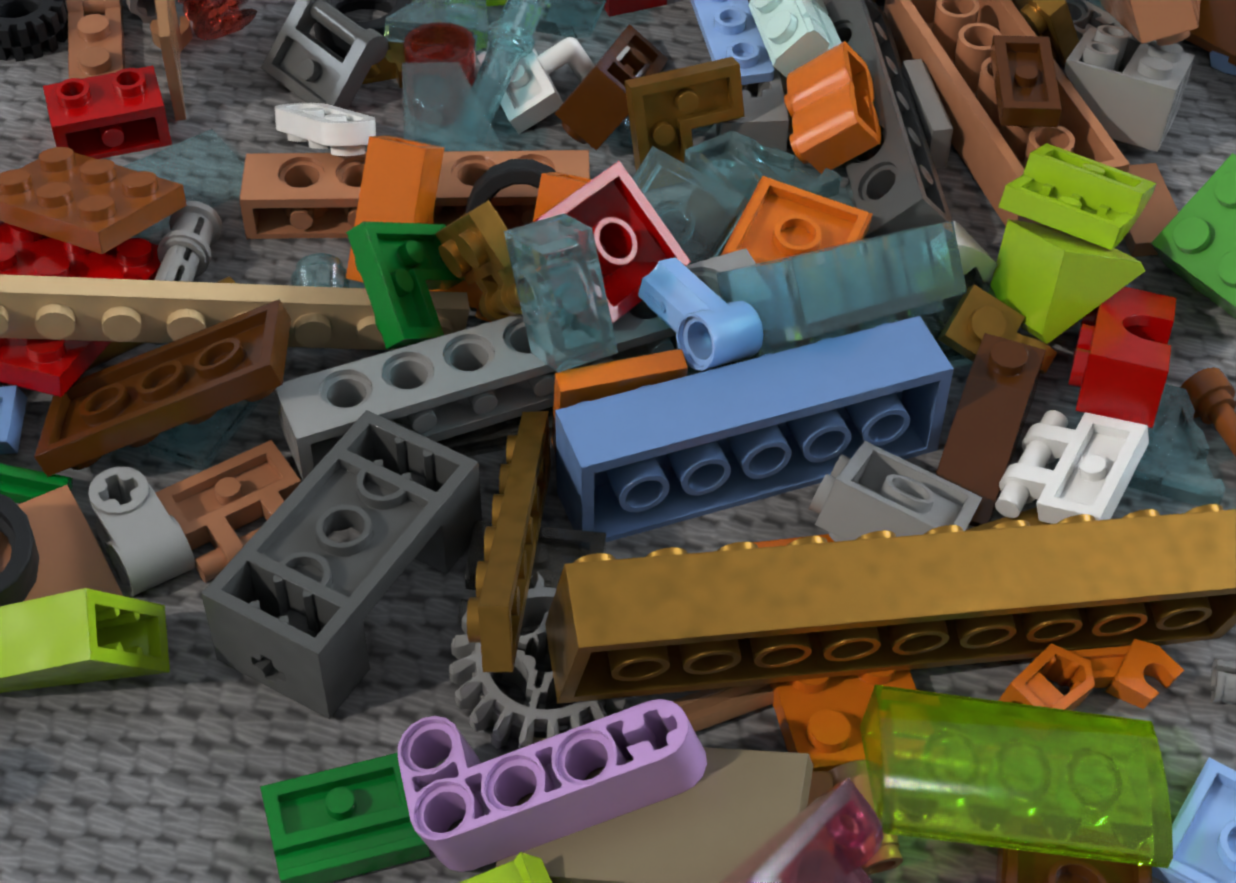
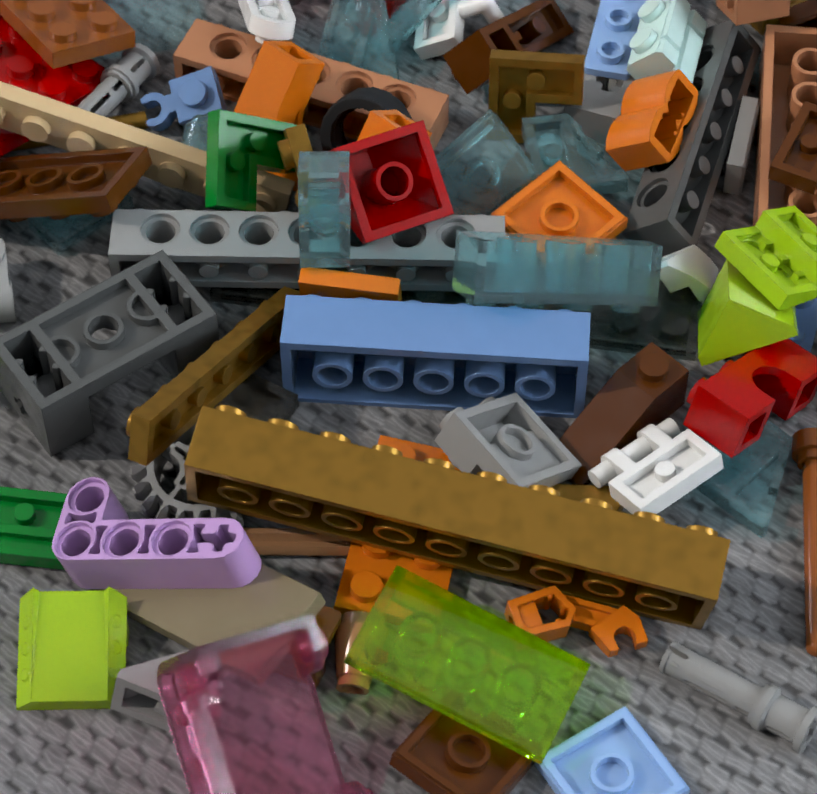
camera: 25 degrees right, 5 degrees up
nougat plate [155,440,301,583] -> none
light blue piece [638,257,764,371] -> none
pearl gold plate [938,284,1057,374] -> none
none -> medium blue plate [140,66,227,131]

